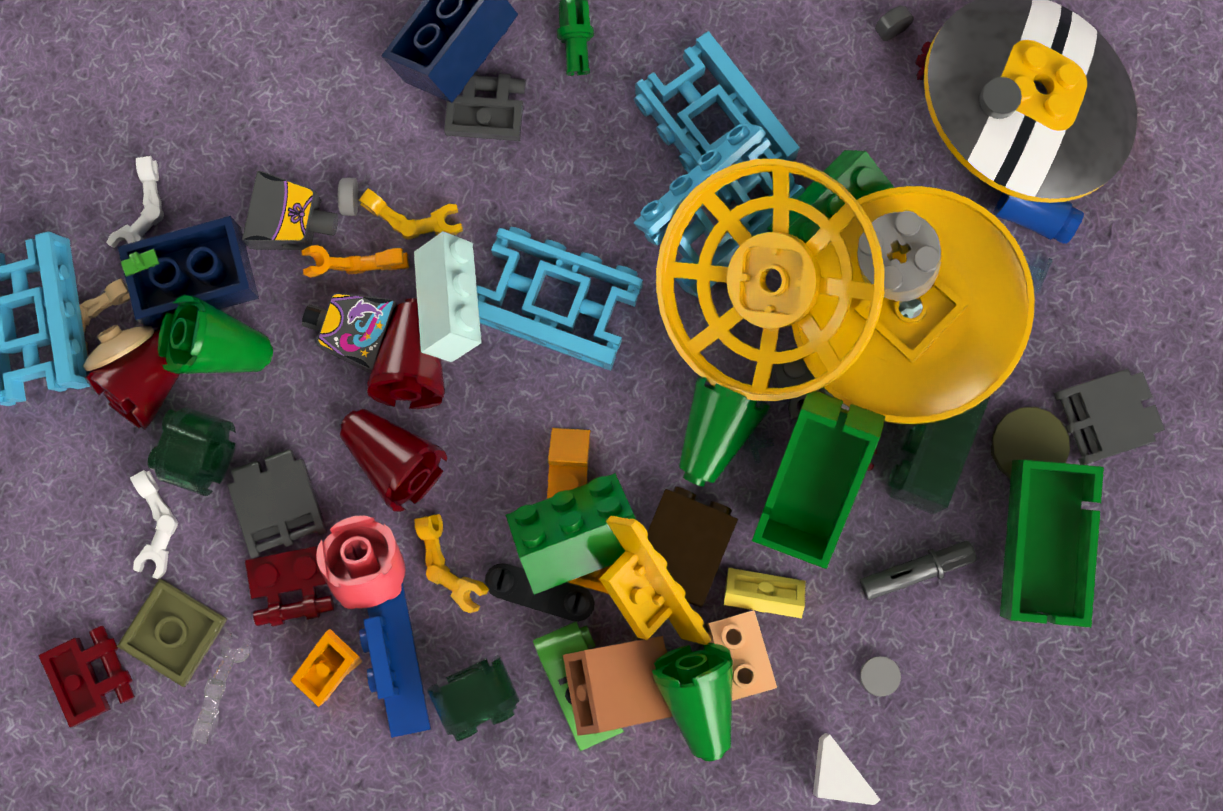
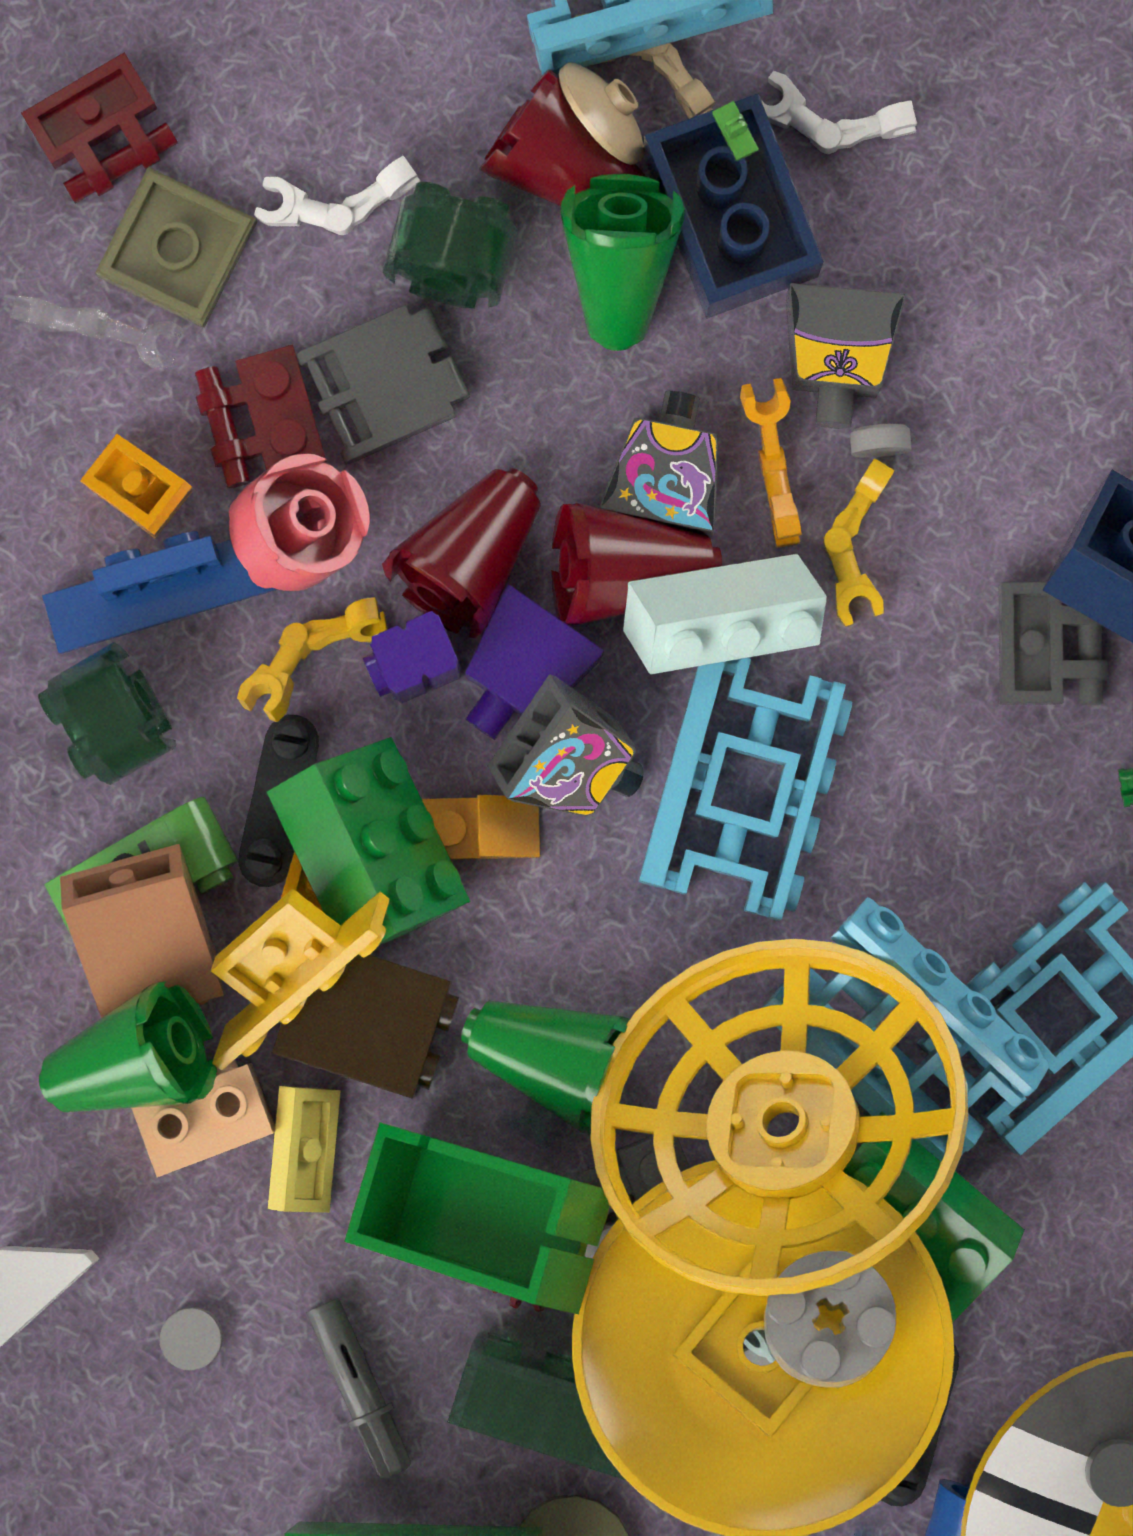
camera: 80 degrees right, 5 degrees up
none -> dark purple brick [363,611,461,704]
none -> dark purple torso [465,585,604,740]
none -> dark grey torso [487,674,644,817]

